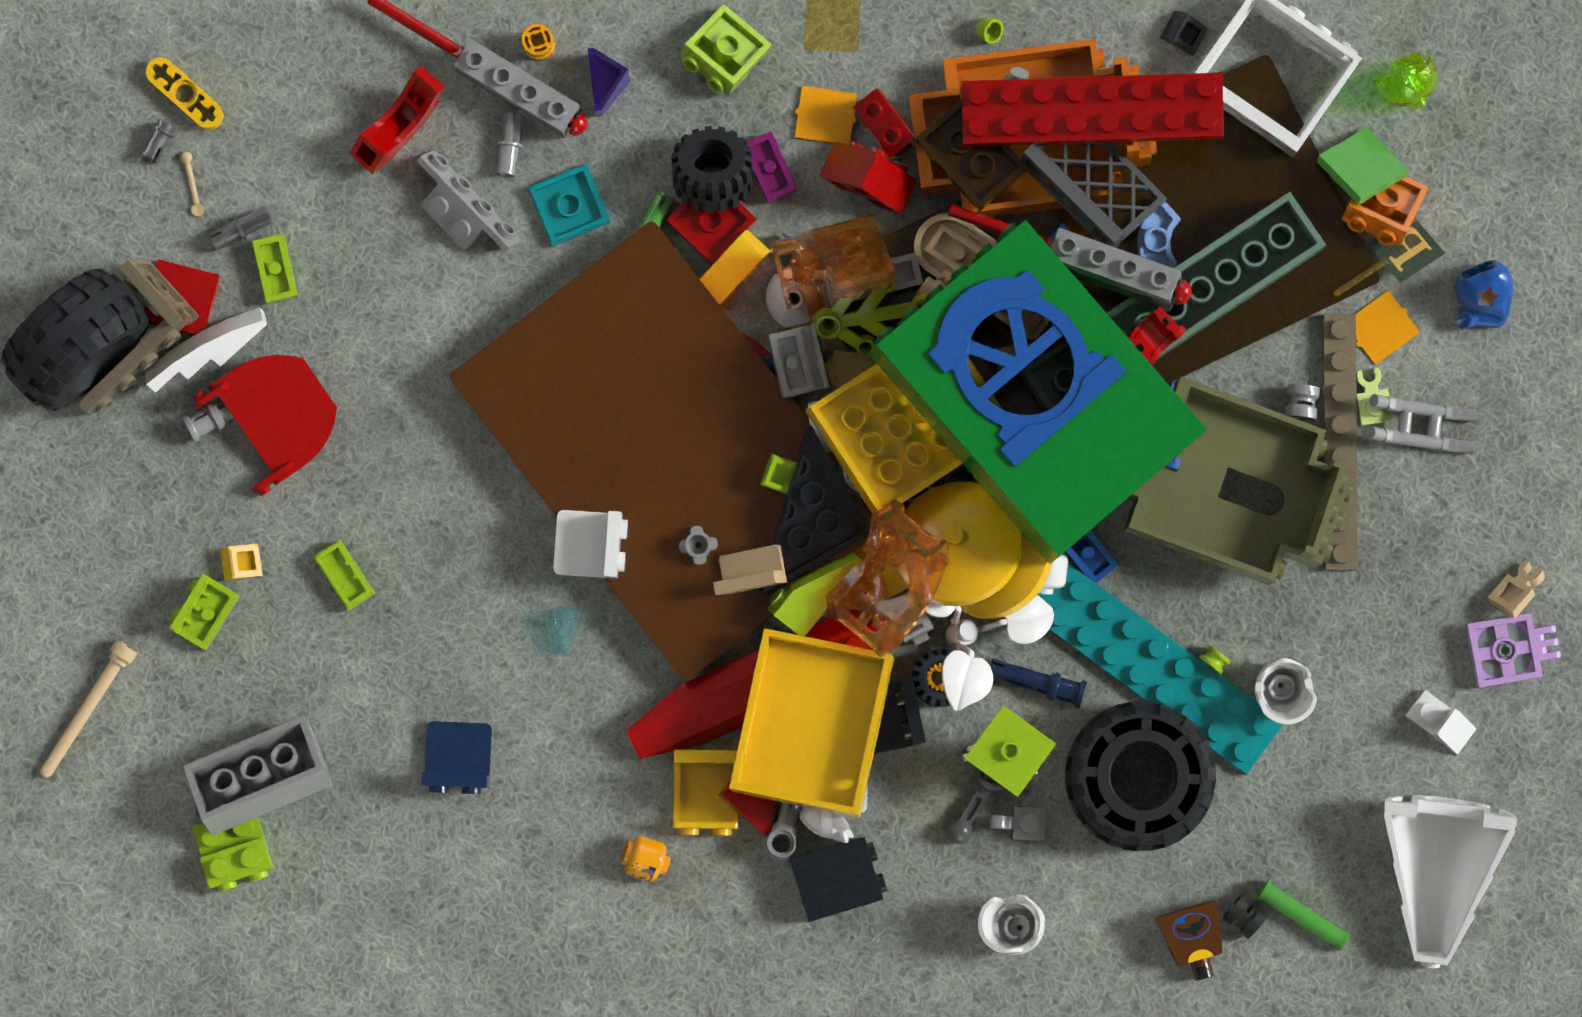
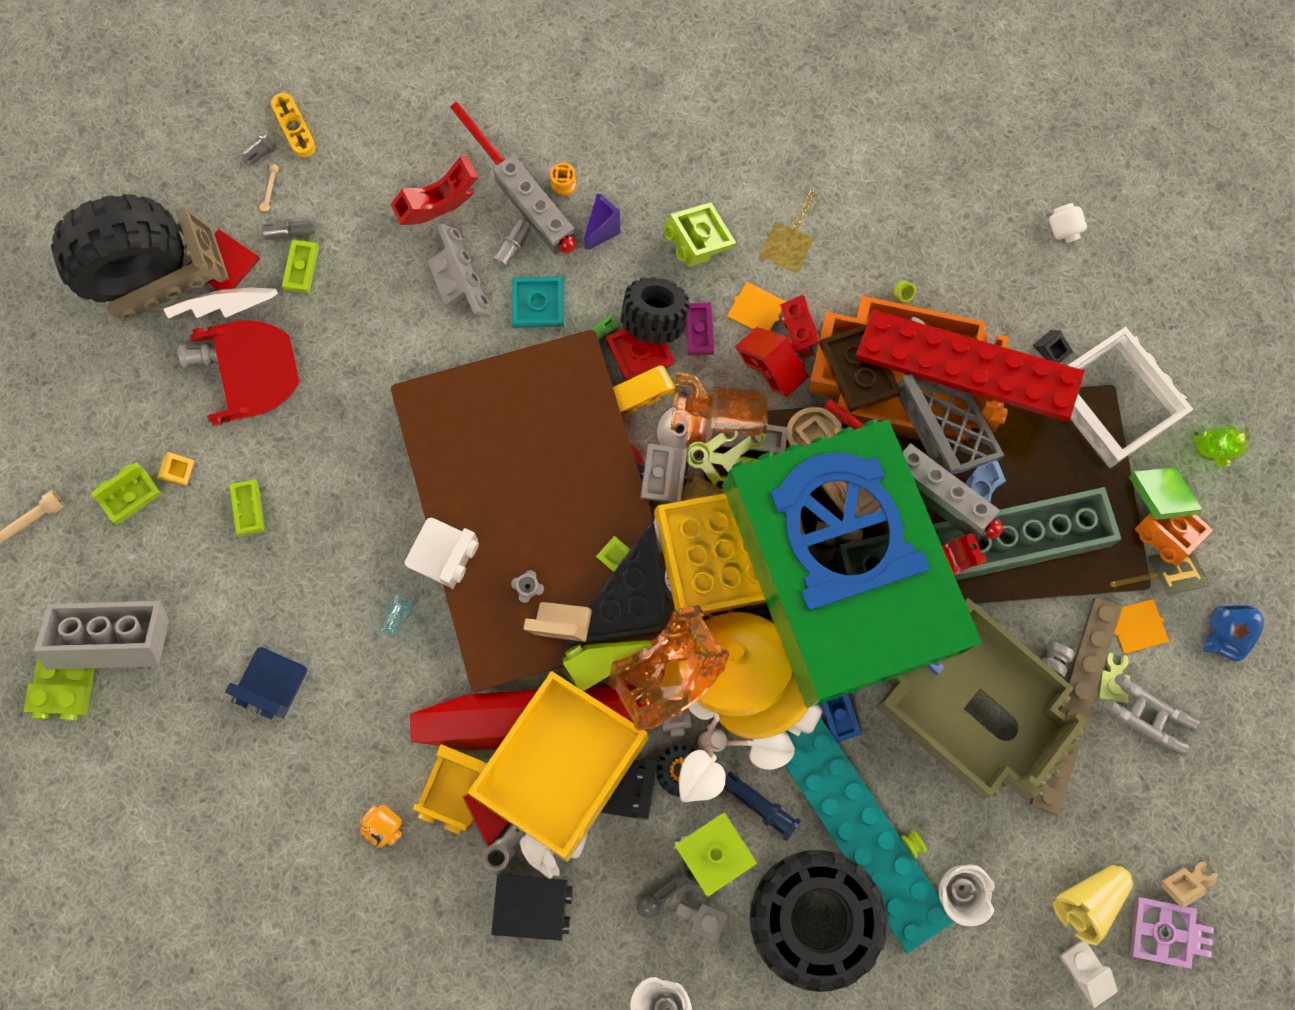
camera: 20 degrees right, 10 degrees down
none -> light yellow cone [1053,865,1133,945]

